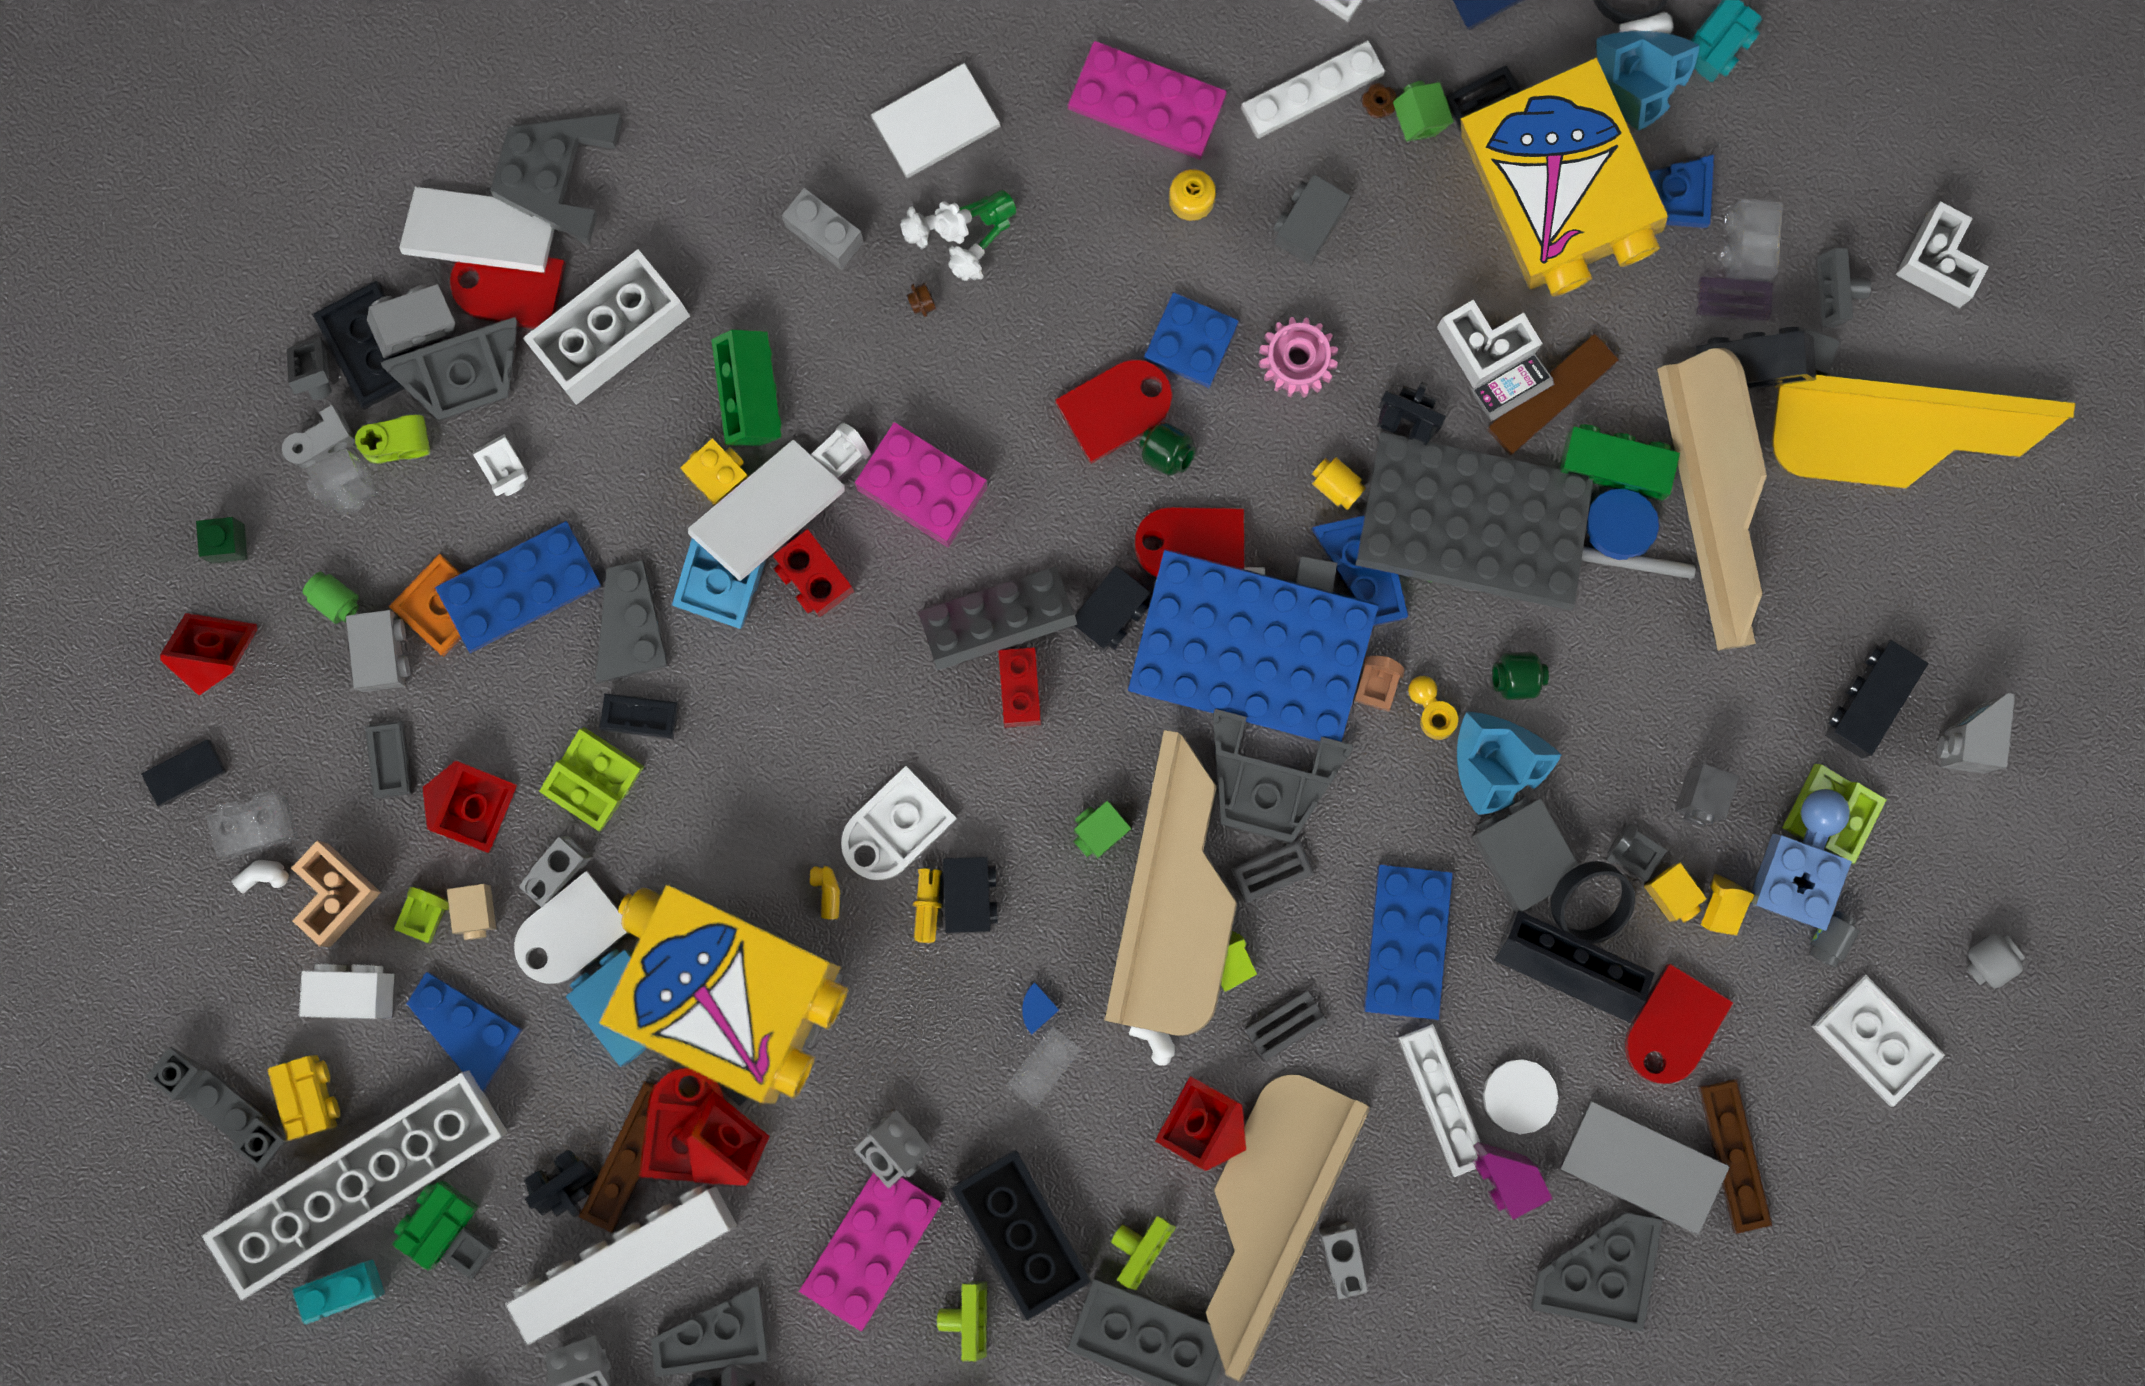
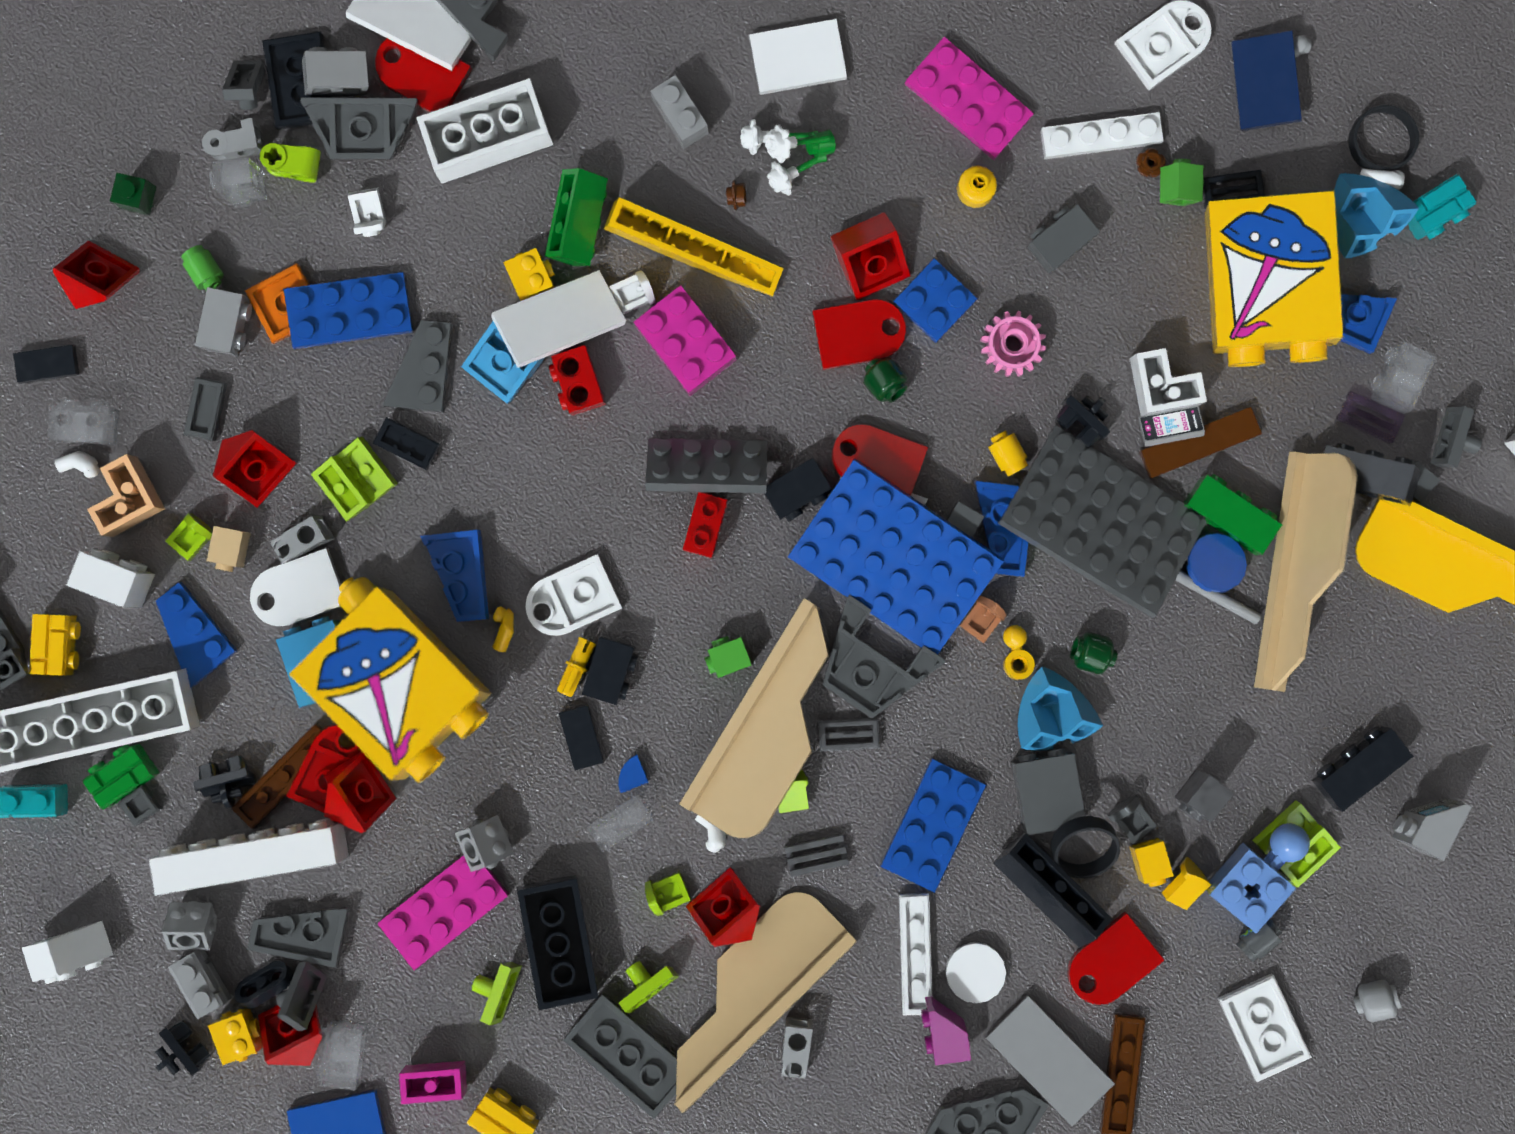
camera: 25 degrees right, 5 degrees up
none -> blue wing [420,530,489,622]
none -> black tile [559,705,604,771]
none -> yellow slope [604,197,784,296]
none -> lime tile [645,871,691,916]
none -> red slope [830,212,910,300]

